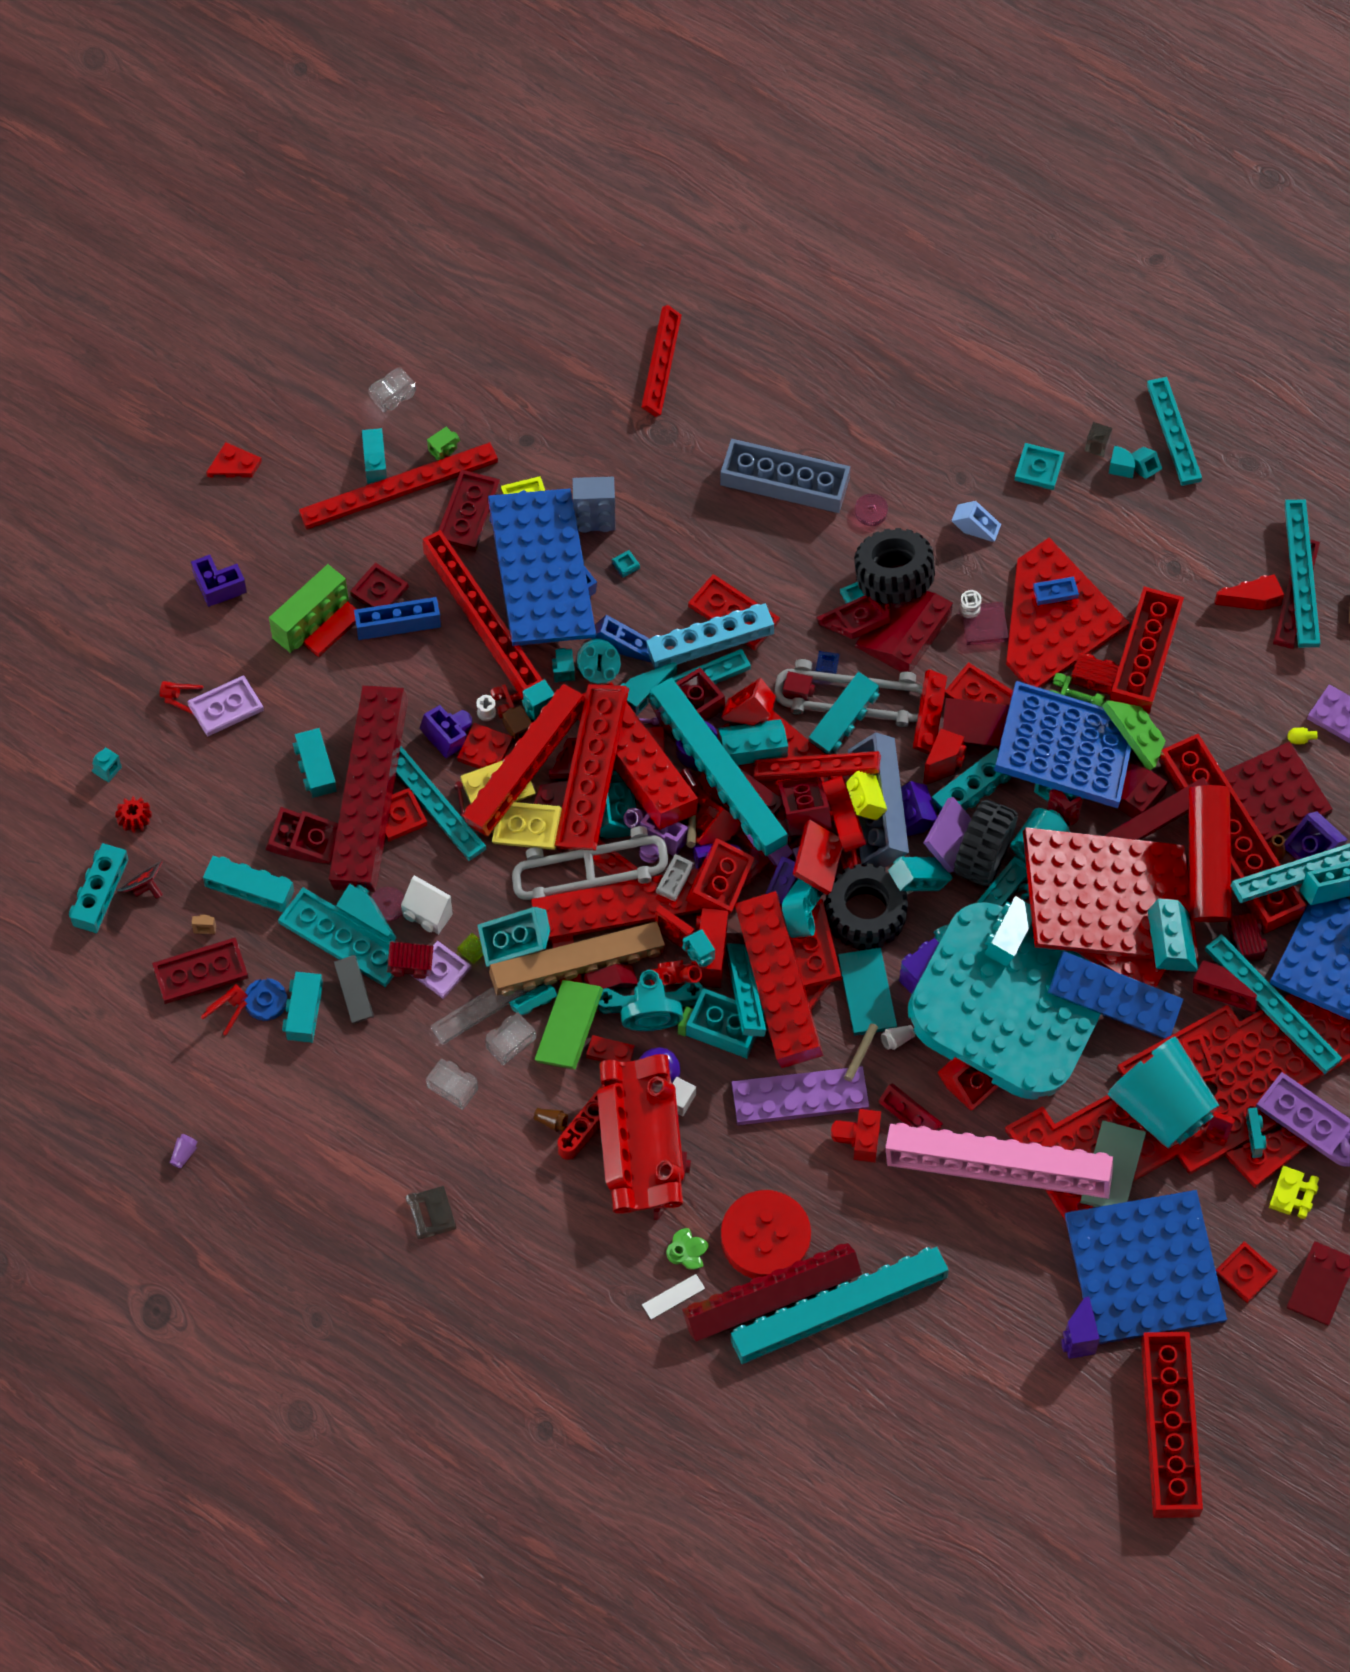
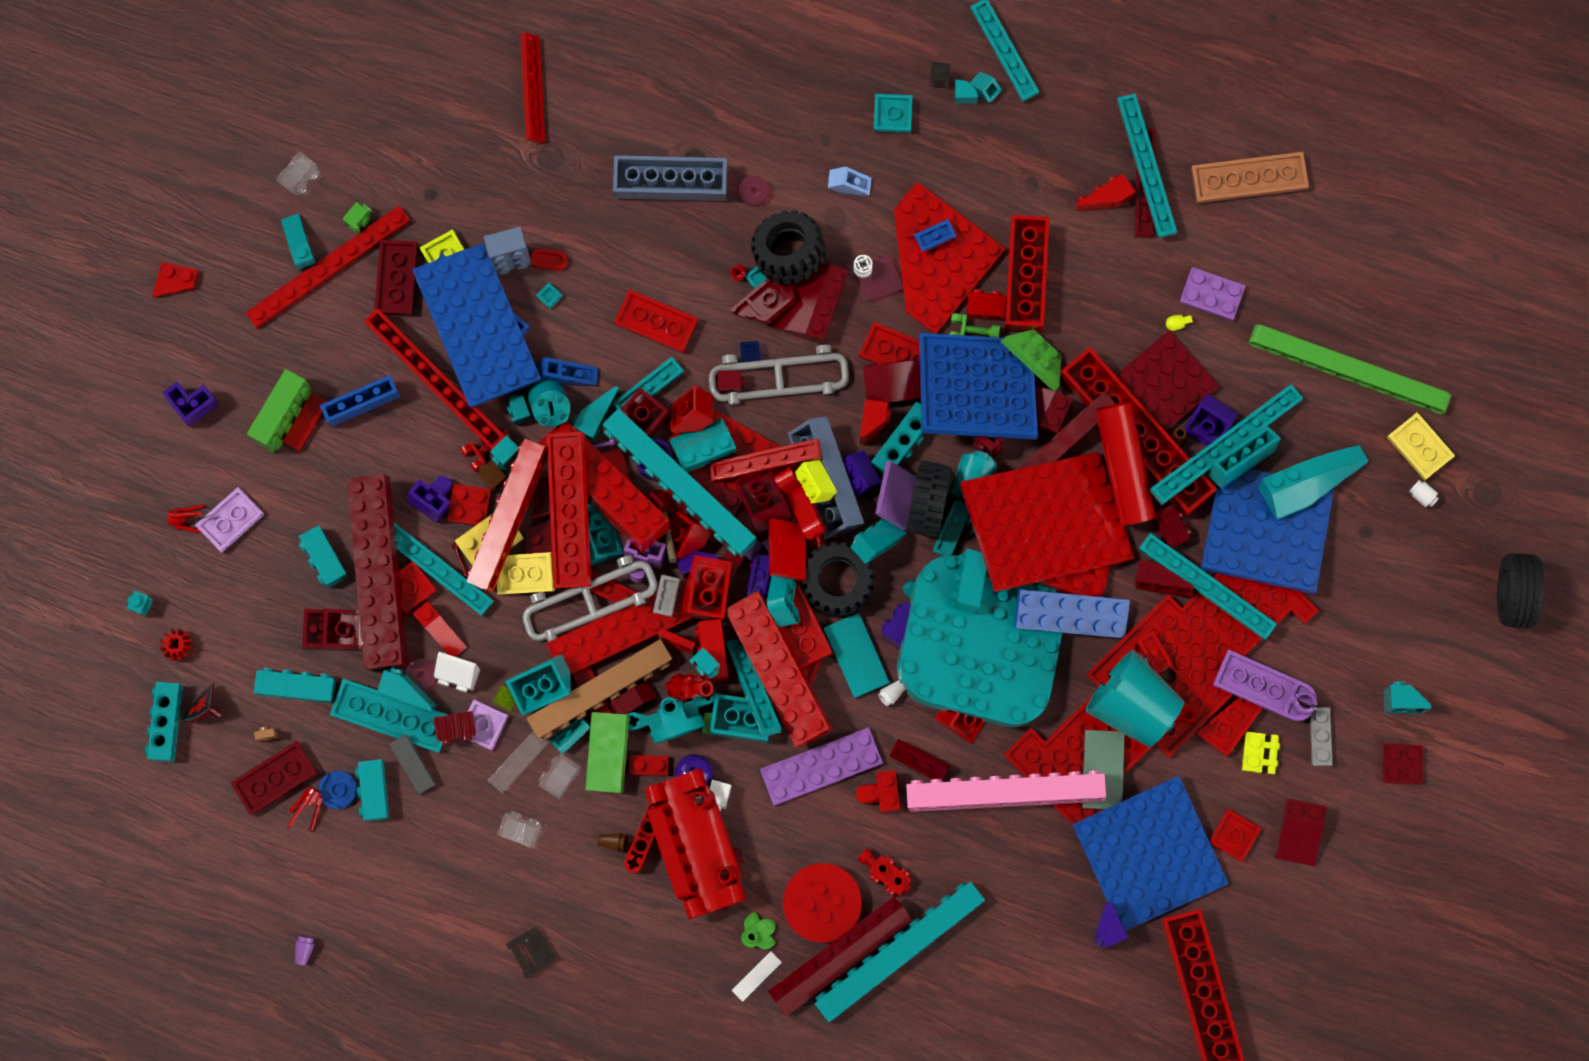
camera: 10 degrees left, 15 degrees up
dark red plate [350,562,409,607] -> none
white bush [476,695,496,721] -> none
medium lavender cone [623,808,647,829] -> none
medium azure brick [646,603,774,669] -> none
teal brick [809,671,880,755] -> none
dark tan bar [844,1023,878,1082] -> none
red plate [913,669,947,754] -> none
teal slope [1147,899,1198,972] -> none
teal plate [1245,1108,1267,1158] -> none
none -> red slope [413,601,467,657]
none -> red tile [530,249,568,271]
none -> red hinge [730,264,747,281]
none -> red brick [857,848,911,896]

